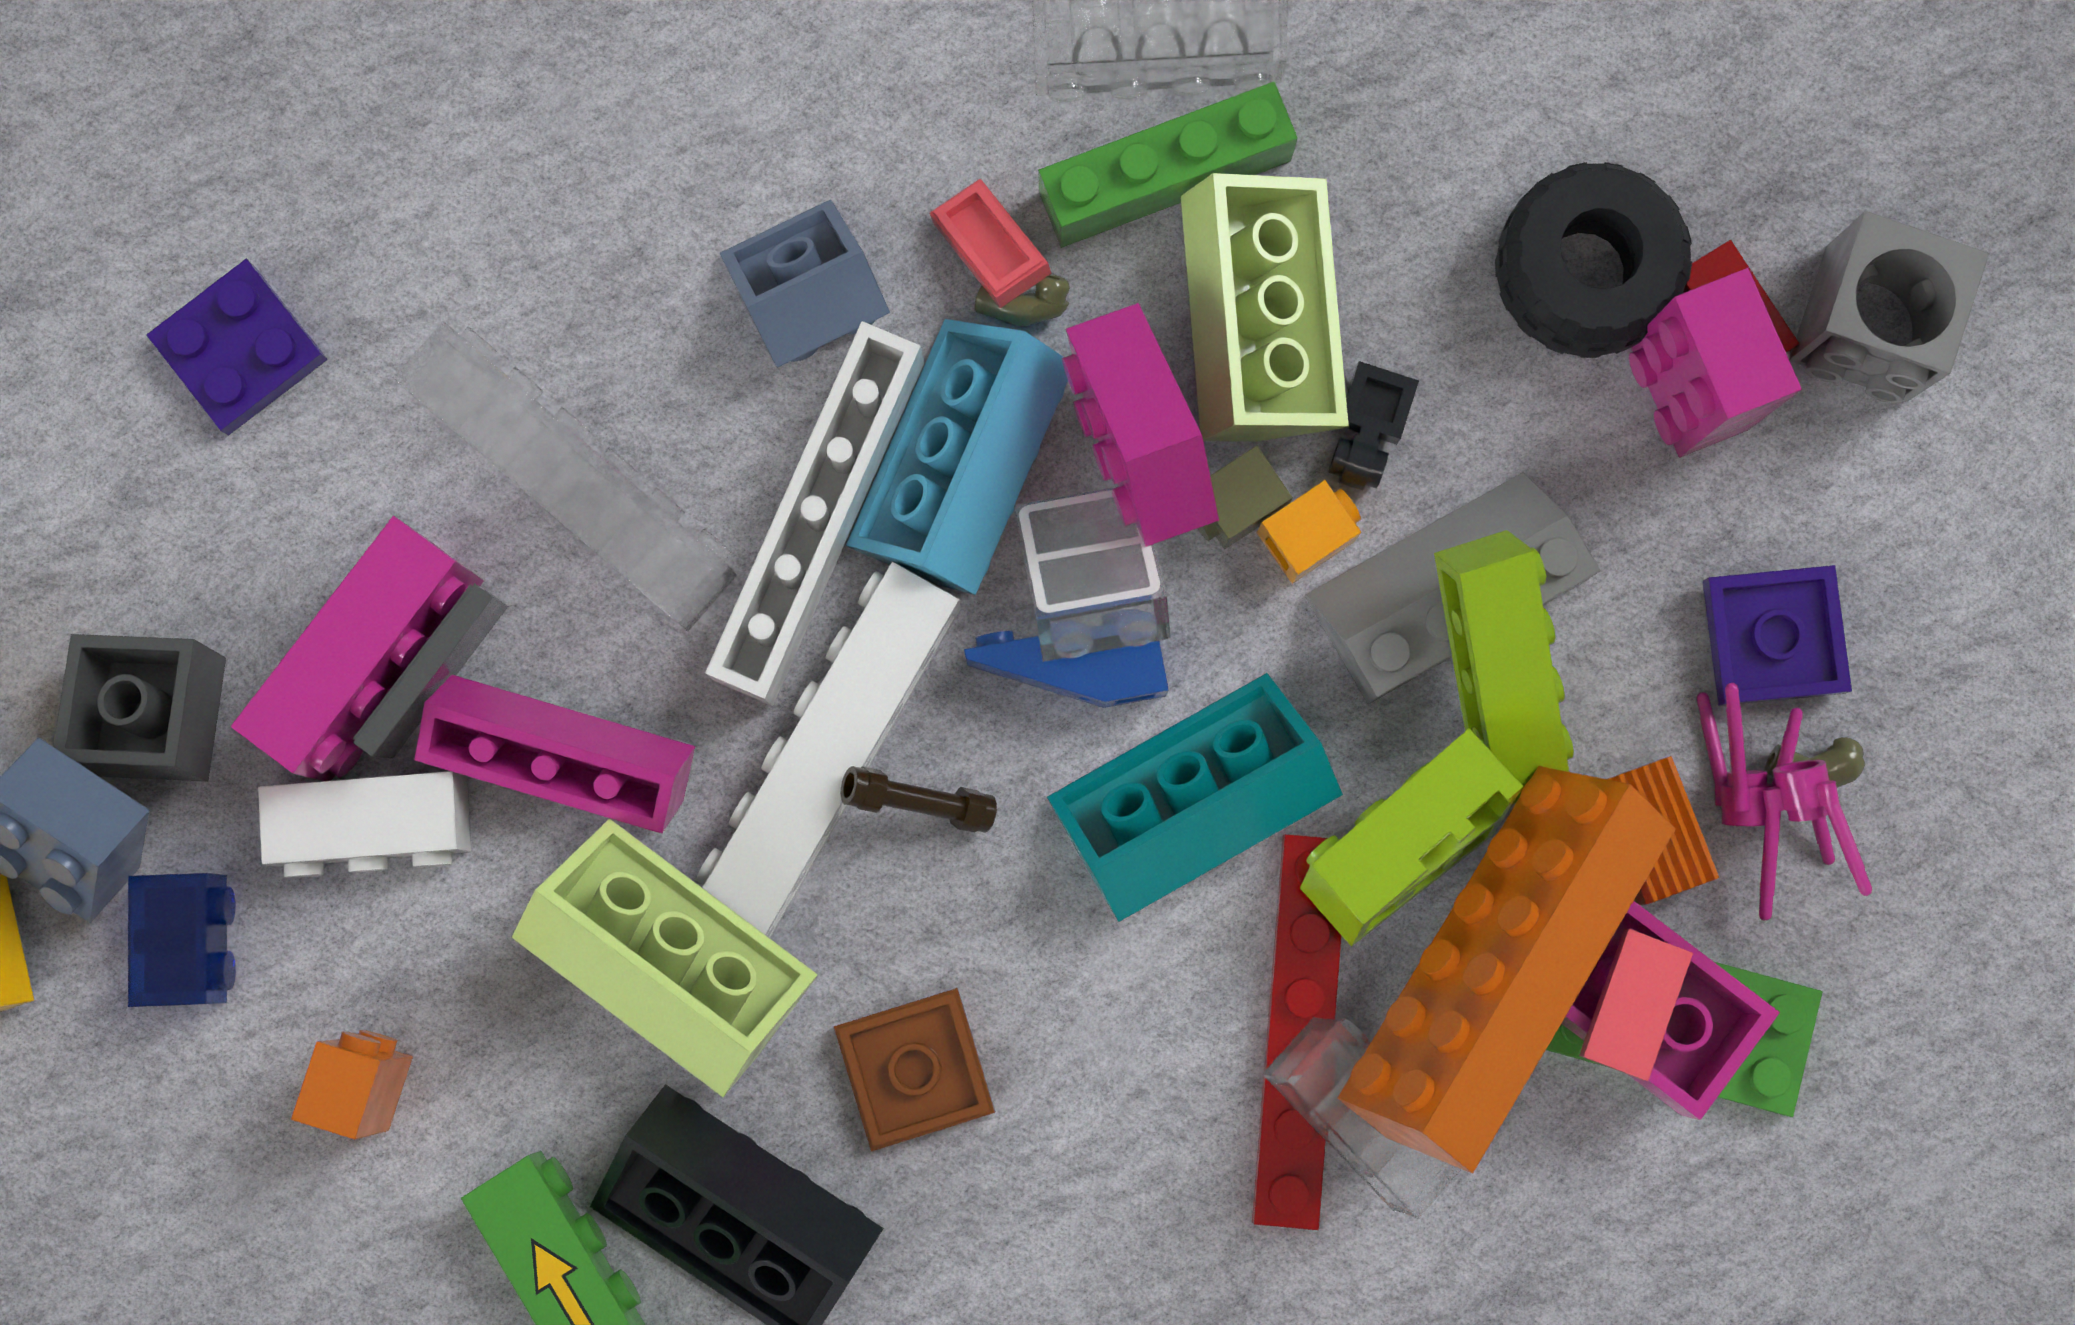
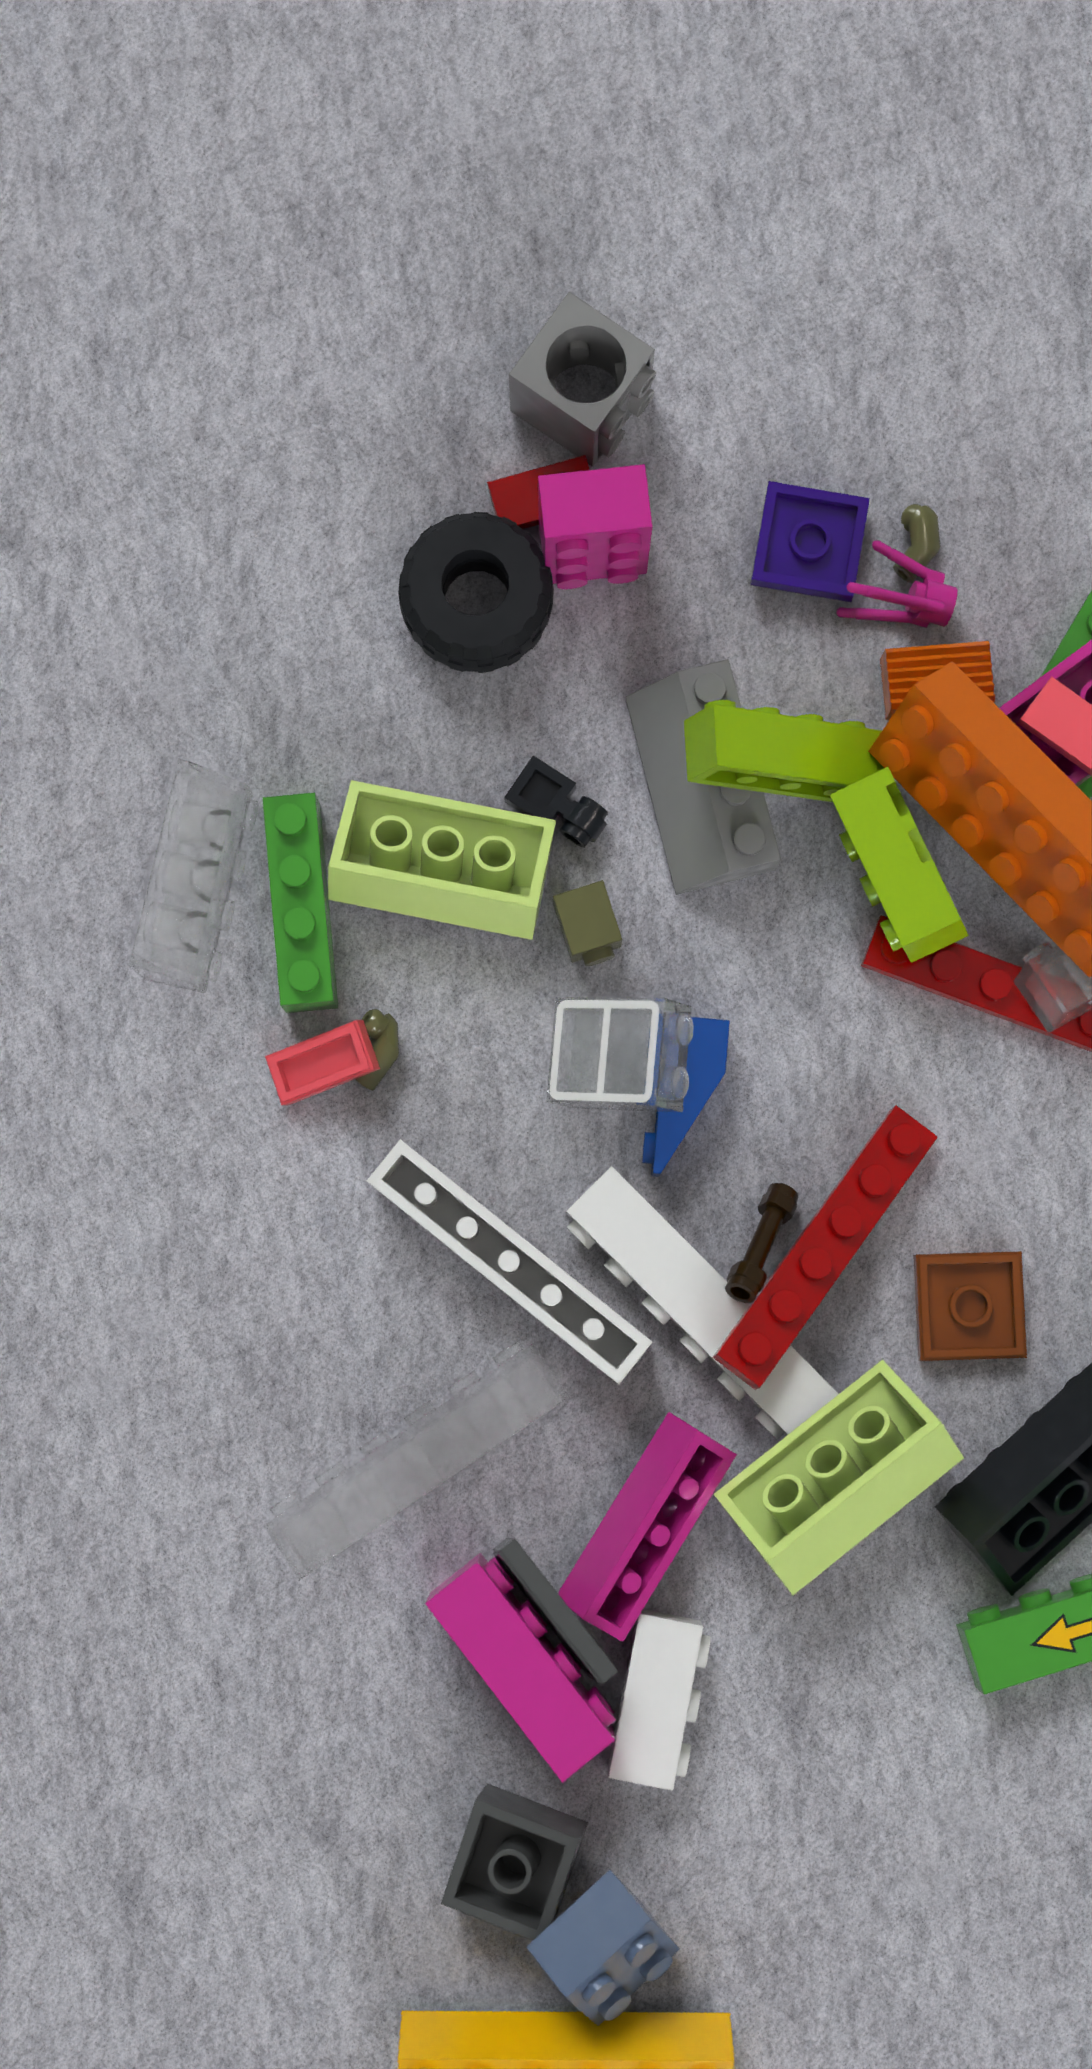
camera: 75 degrees left, 0 degrees up
clear blue brick [128,873,236,1007] -> none
dark purple plate [146,258,328,436] -> none
orange brick [291,1030,413,1139] -> none
sand blue slope [720,199,890,368] -> none
medium azure slope [846,319,1068,595] -> none
teal slope [1047,673,1343,922] -> none
dark pink brick [1062,303,1219,547] -> none
light orange brick [1257,480,1361,584] -> none
dark pink plant [1759,760,1872,921] -> none
none -> red plate [712,1105,938,1390]

